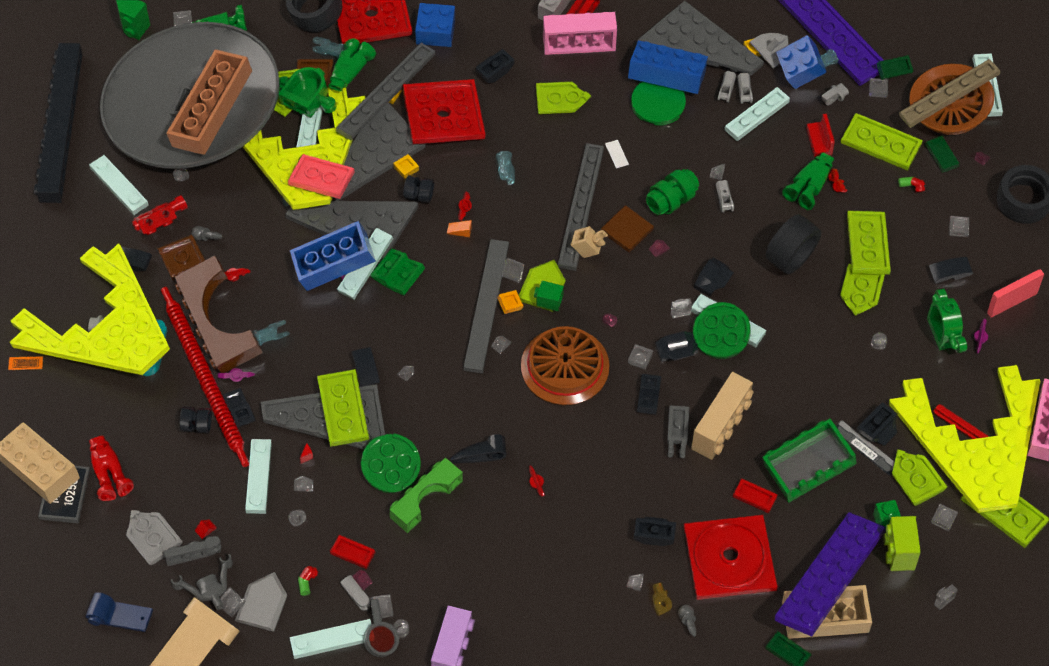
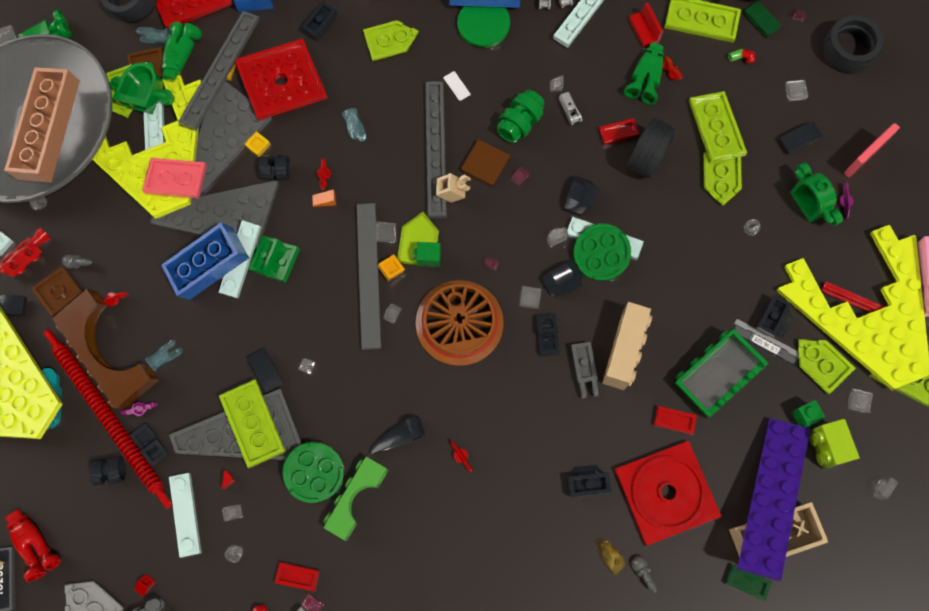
camera: 10 degrees left, 15 degrees up
clear piece [626,574,644,591] -> none
none -> red tile [599,118,639,146]

